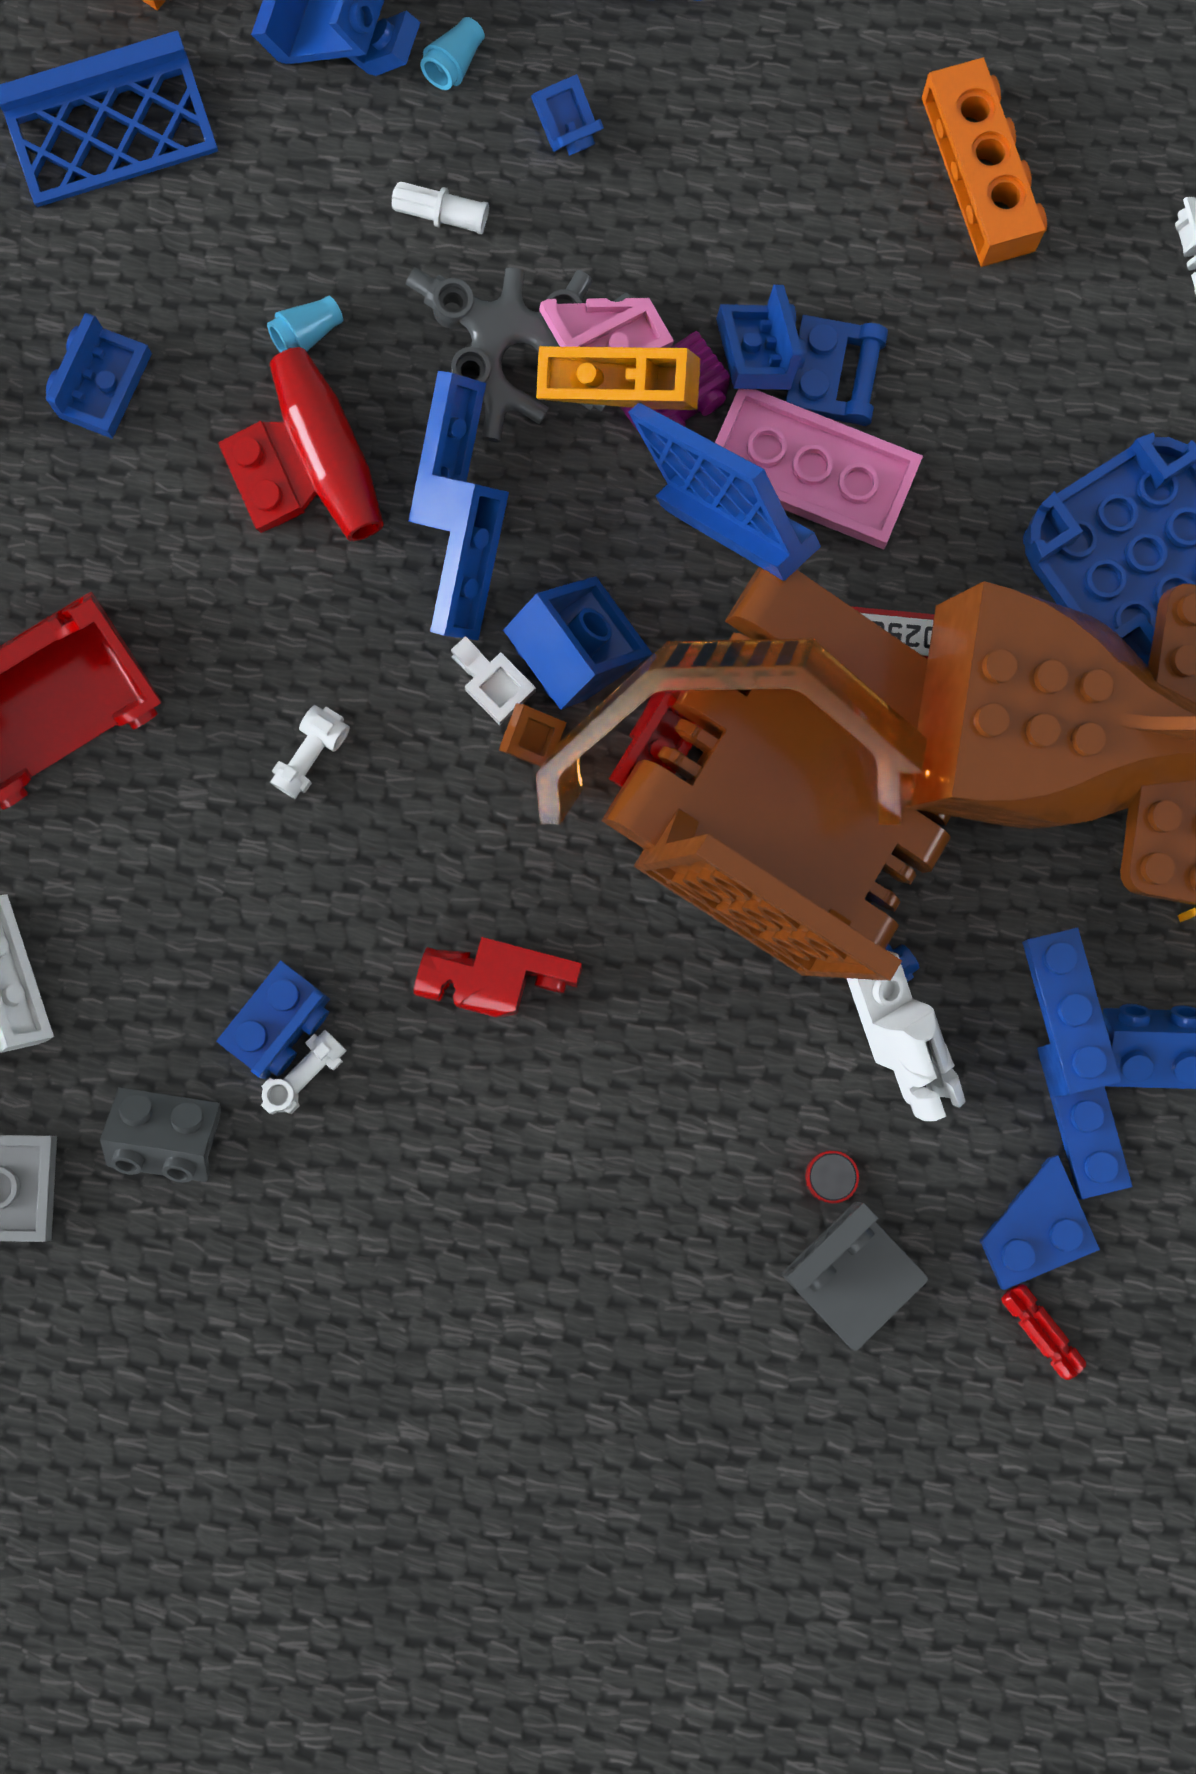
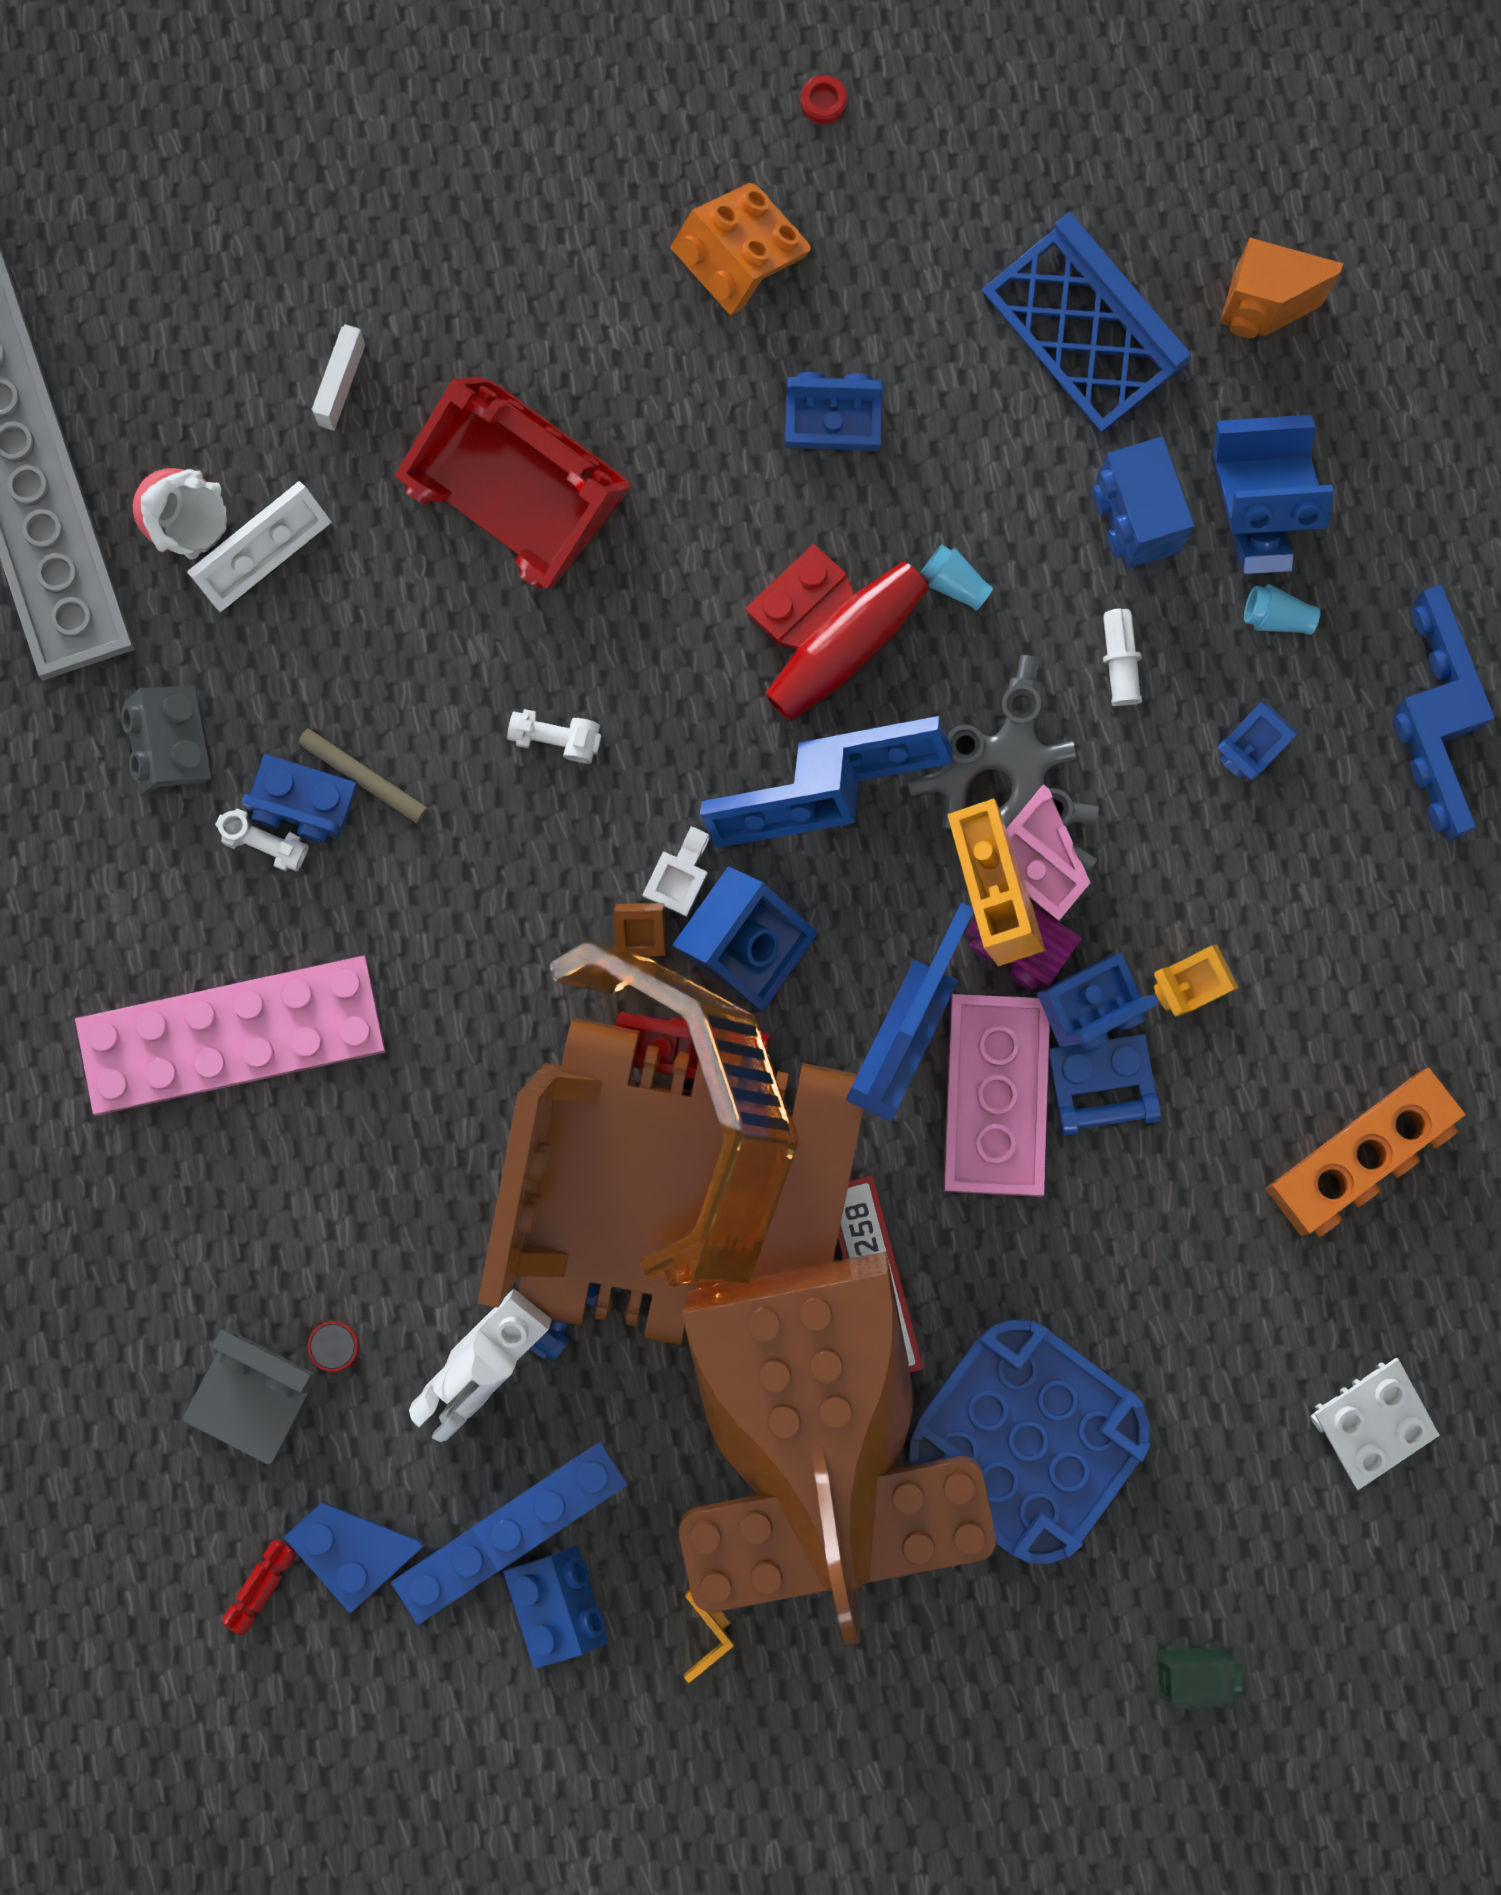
camera: 65 degrees right, 0 degrees up
red plate [414,937,582,1018] -> none
none -> bright pink plate [75,955,386,1116]
none -> dark tan bar [298,728,428,824]
none -> blue brick [1092,436,1195,569]
none -> light orange bracket [1154,944,1239,1017]

